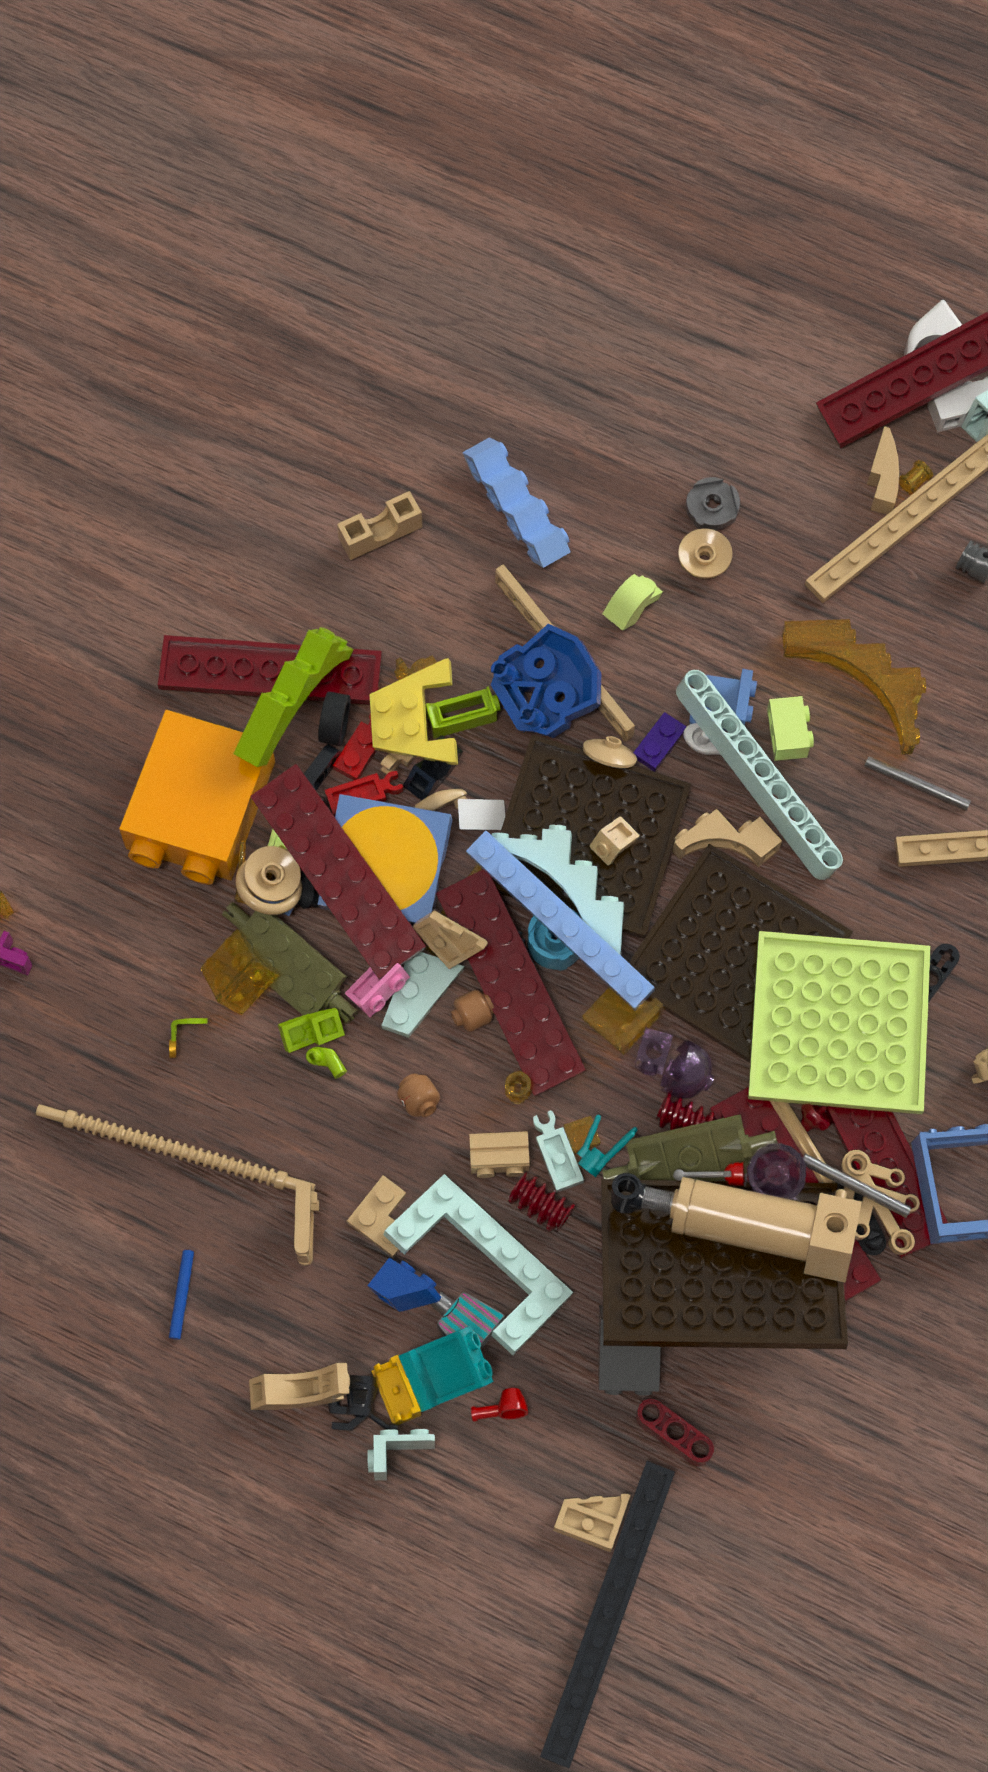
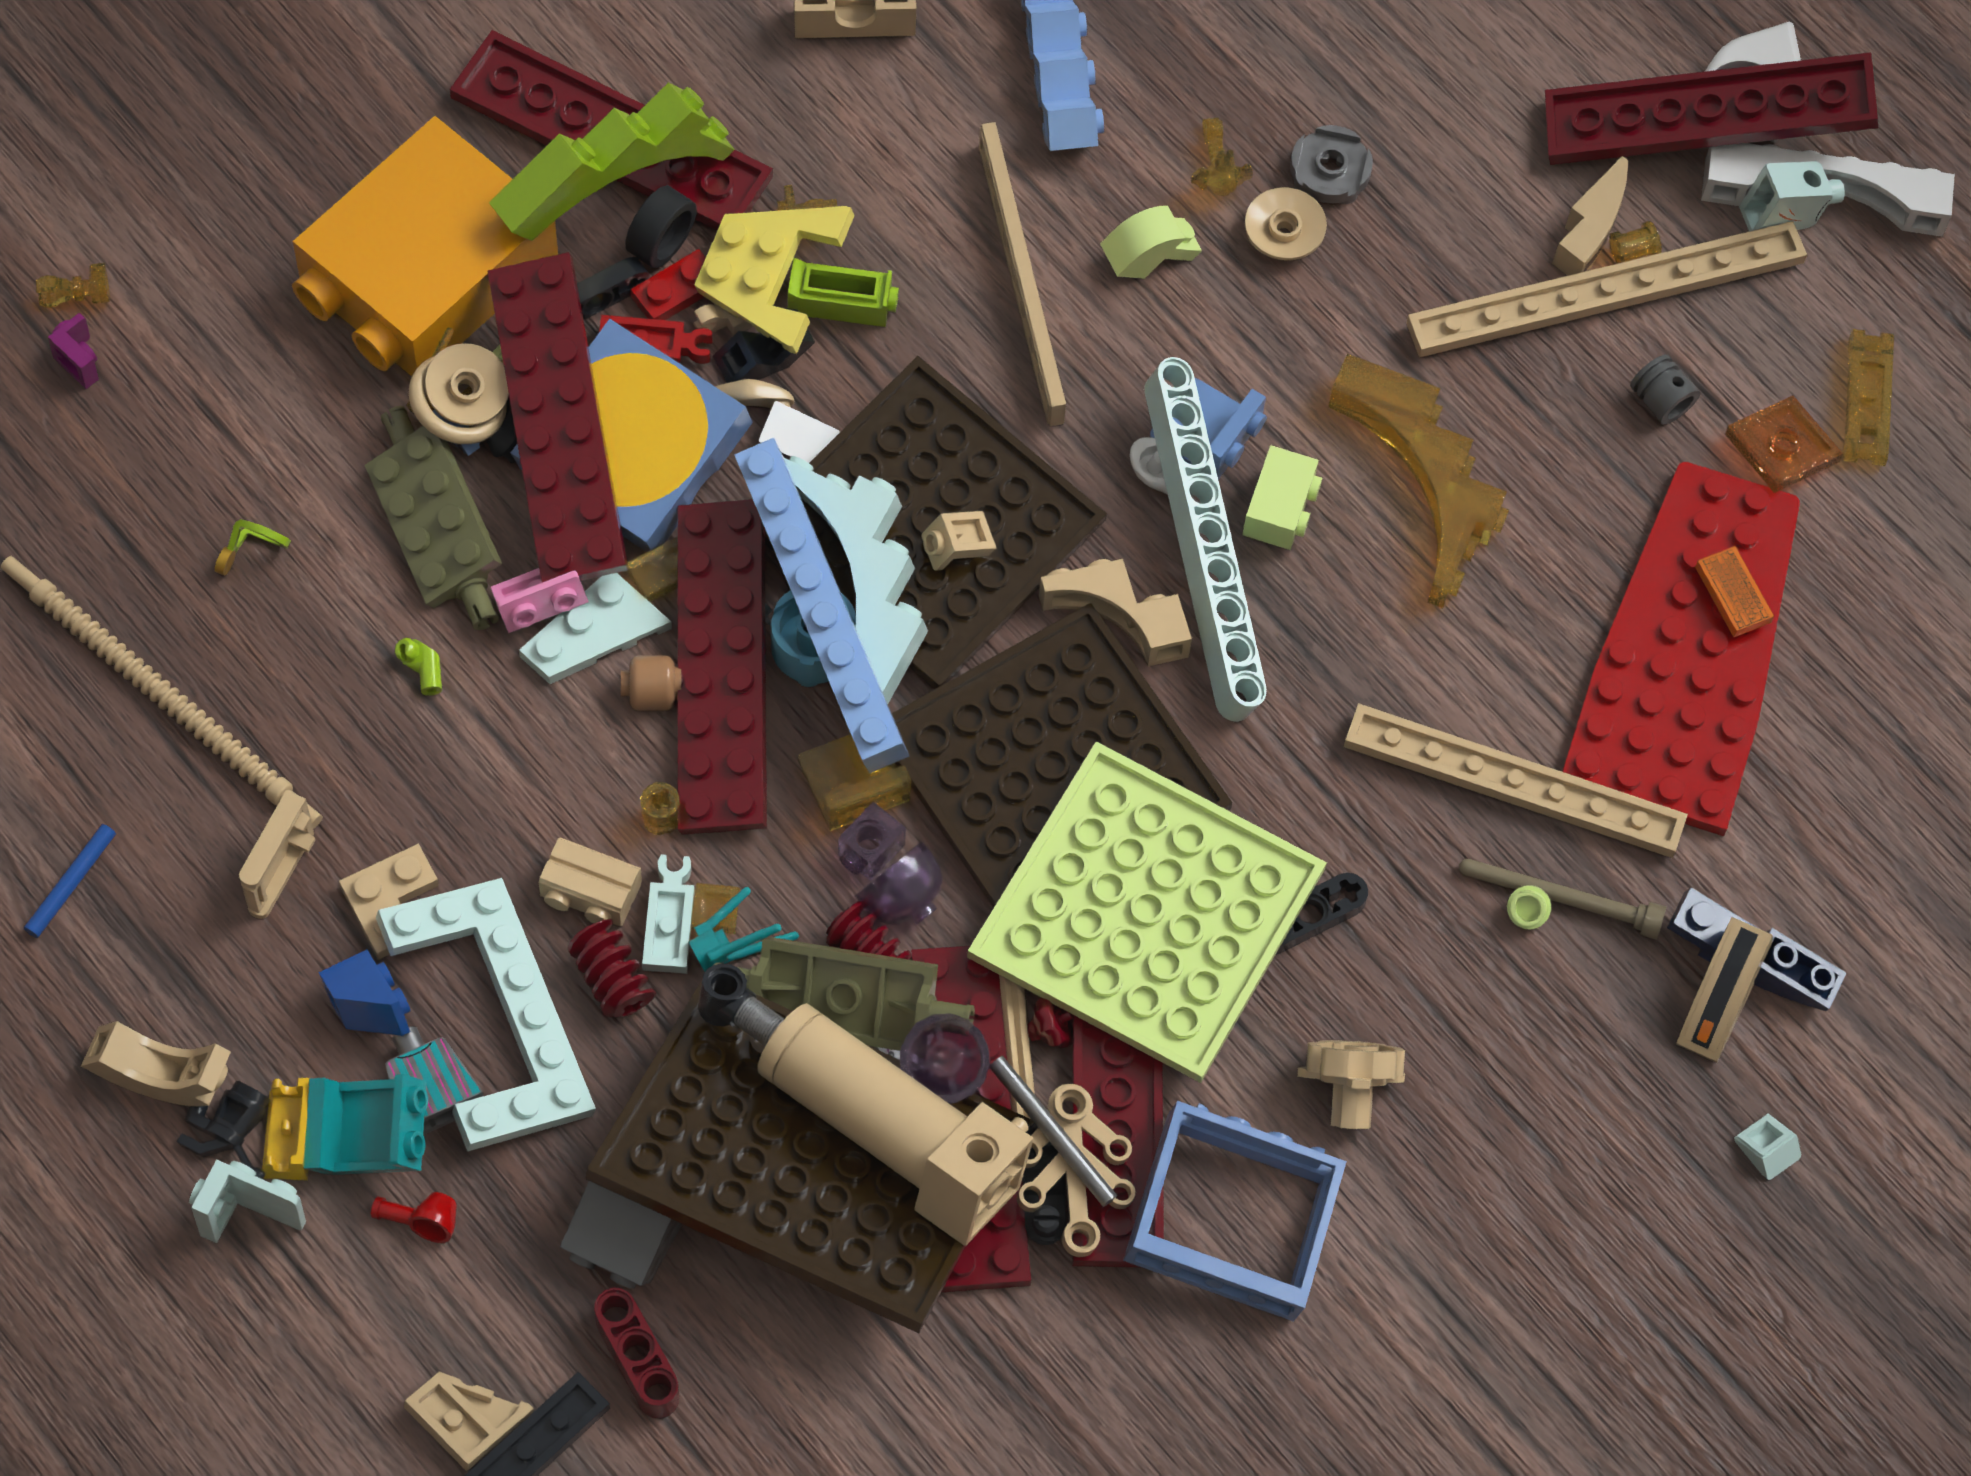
camera: 20 degrees right, 5 degrees down
clear yellow bracket [201,929,279,1015] -> none
lime slope [278,1008,345,1053] -> none
medium nougat head [397,1074,440,1117] -> none
tan wing [413,910,488,969] -> none
blue brick [491,624,602,738] -> none
tan dish [583,736,637,768] -> none
dark purple plate [633,712,687,772] -> none
hinge [673,1162,745,1186] -> none
flat silver bar [864,756,971,811] -> none
none -> clear yellow piece [1190,118,1253,197]

